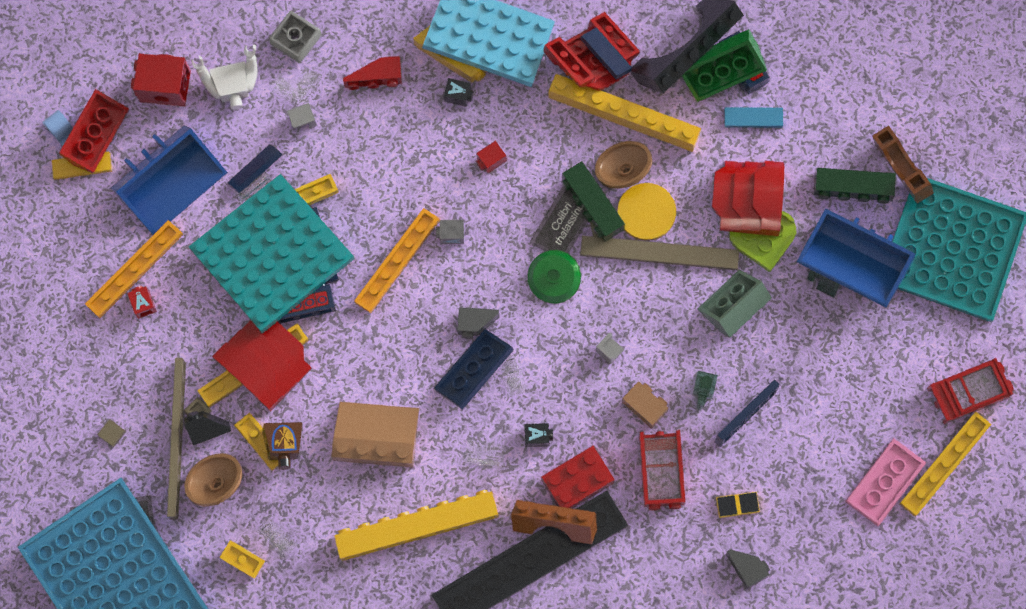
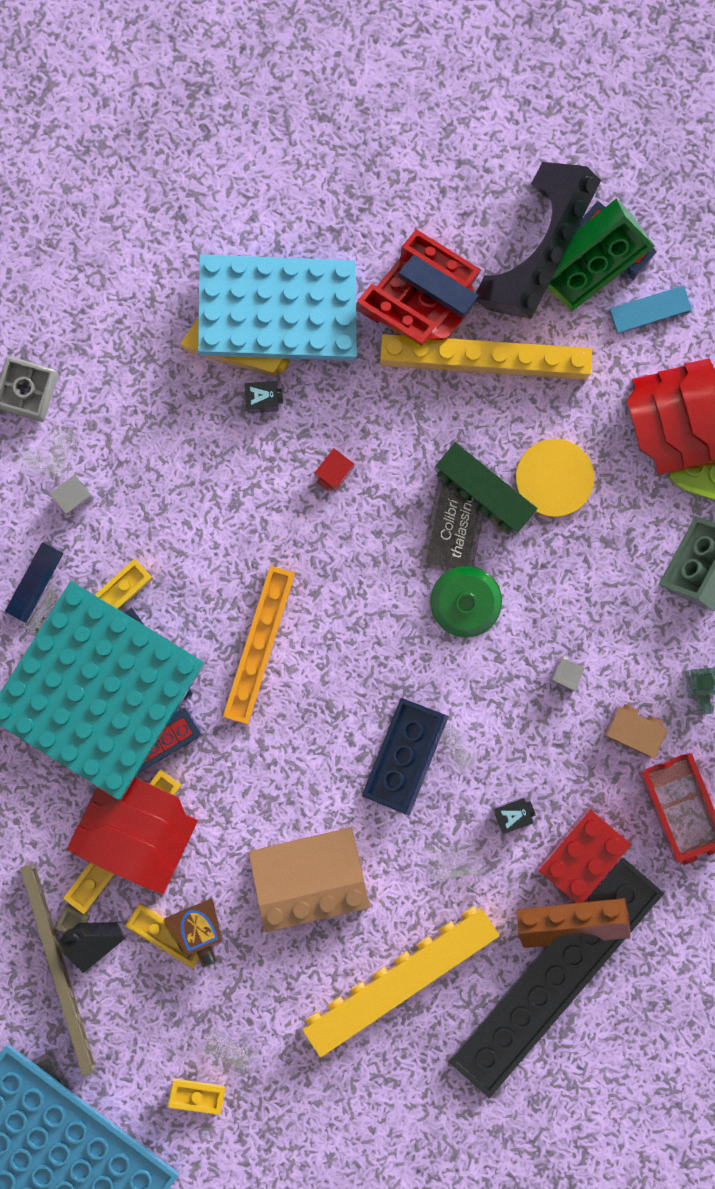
camera: 20 degrees left, 10 degrees up
medium nougat dish [184,453,242,507] -> none
red slope [343,56,402,90] -> none
flat silver brick [436,220,464,244] -> none
dark grey slope [457,307,499,339] -> none
dark tan tile [580,235,739,270] -> none
medium nougat dish [595,141,652,189] -> none

